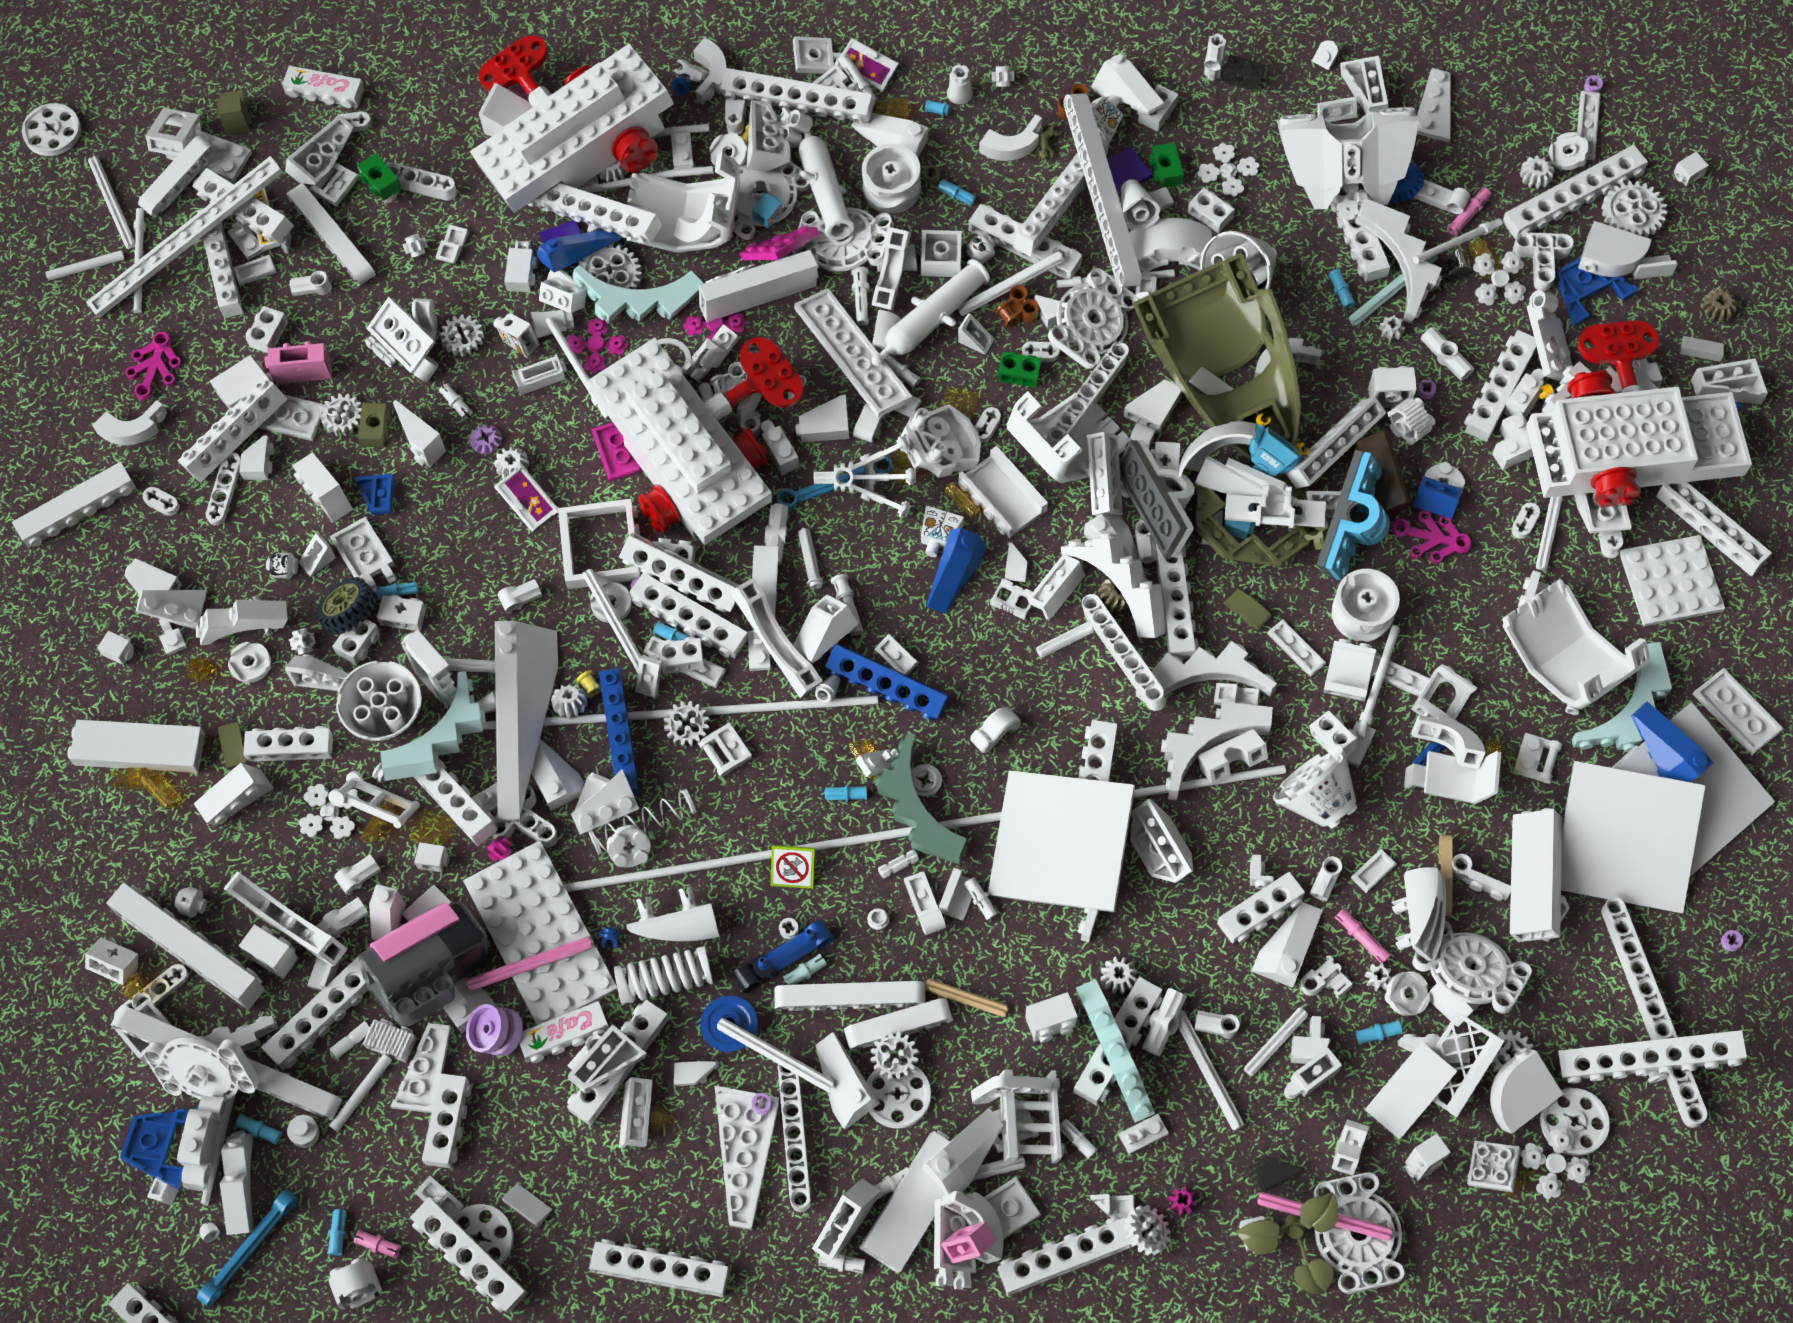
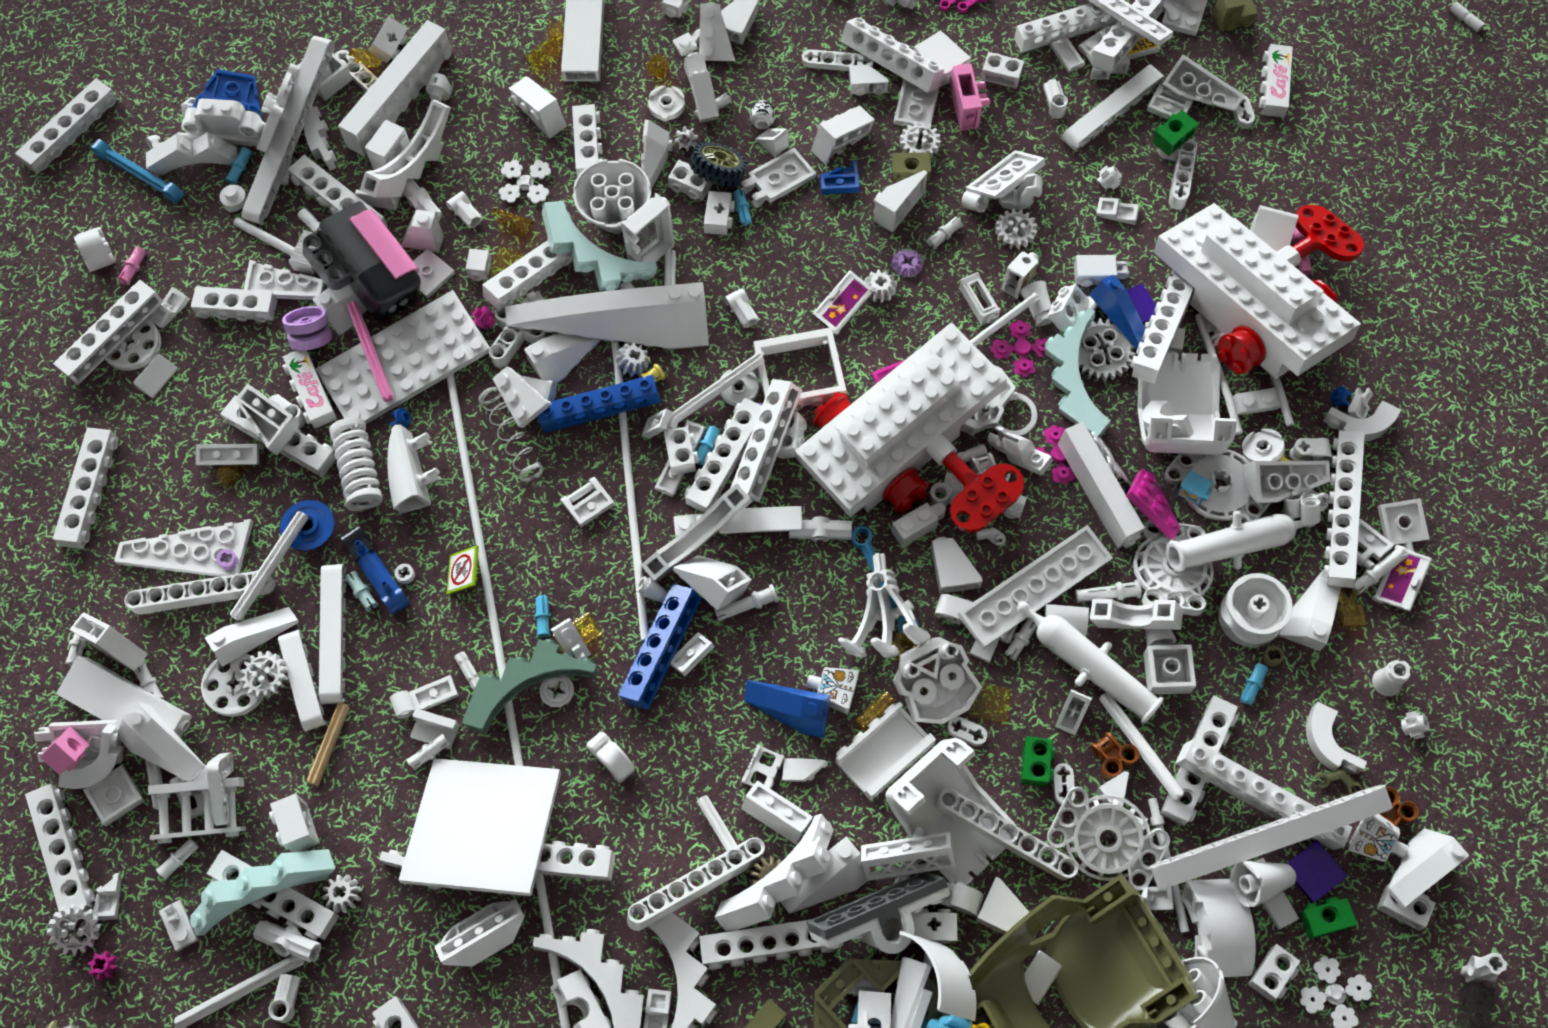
camera: 85 degrees right, 0 degrees up
white beam [143,487,179,516] -> none
olive slope [218,722,248,768] -> none
medium azure axle [327,1209,347,1256] -> none
white piece [328,771,420,828] -> none
white axle [365,336,397,367] -> none
white plate [607,825,651,867] -> none
white gear [664,701,709,747] -> none
white slope [674,1061,719,1086] -> none
white axle [798,528,823,590] -> none
white plate [867,908,889,930] -> none
medium azure pin [925,100,950,117] -> none
white head [966,235,996,264] -> none
white piece [1135,520,1157,564] -> none

